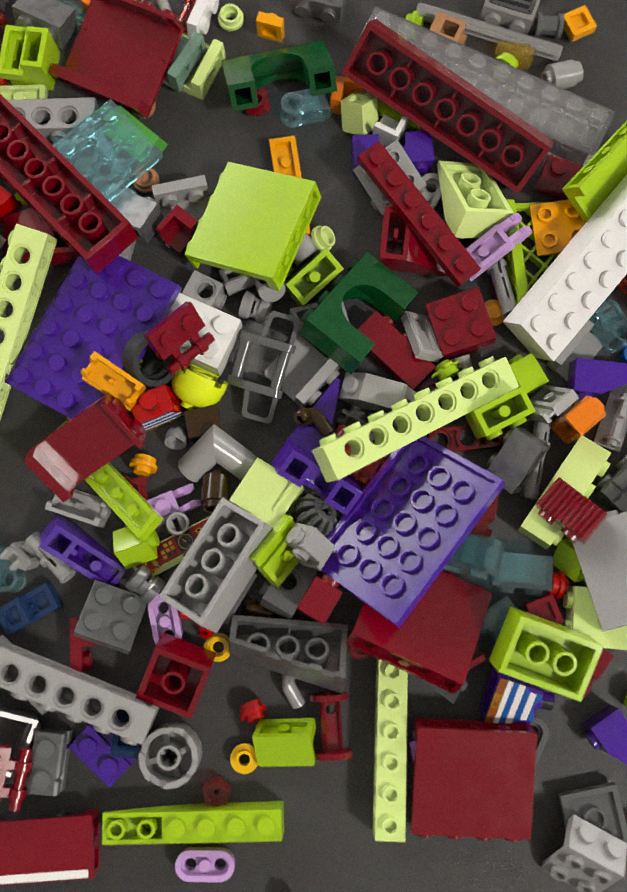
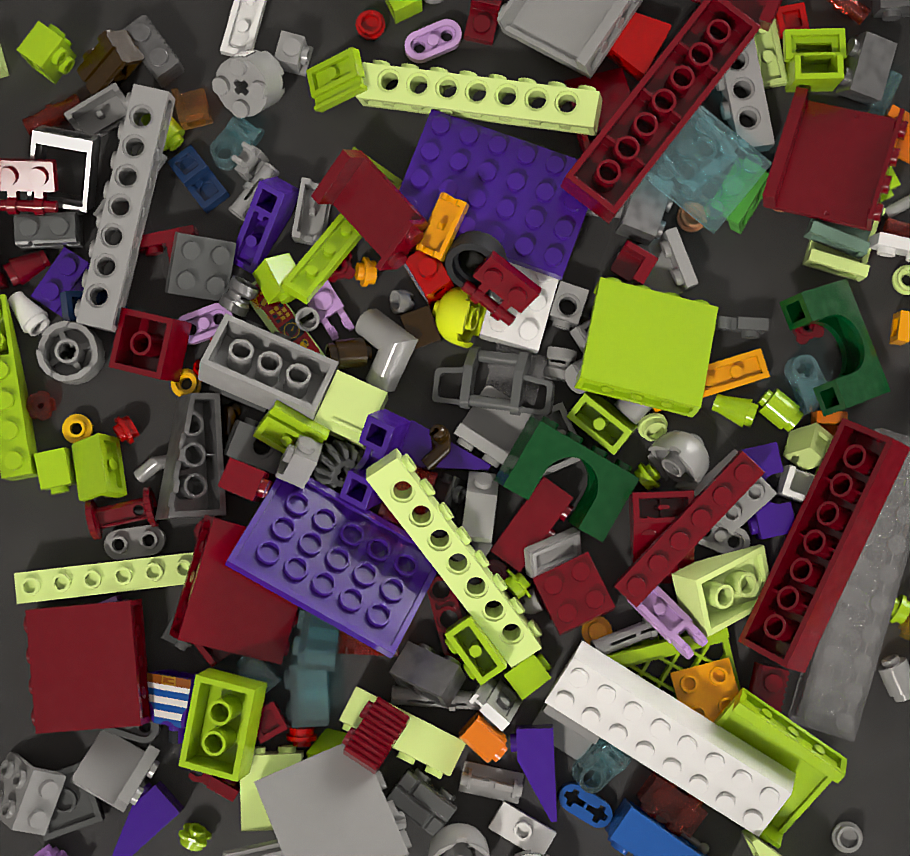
camera: 80 degrees right, 5 degrees up
none -> dark red cone [3,249,51,287]
none -> white cone [8,291,50,336]
none -> lime brick [34,447,77,495]
none -> light grey bracket [72,730,161,813]
none -> light grey plate [104,525,167,560]
none -> lime plate [634,462,661,491]
none -> light grey cylinder [647,430,710,491]
none -> lime cone [712,393,759,428]
none -> dark grey plate [715,316,769,339]
none -> lime brick [757,388,804,432]

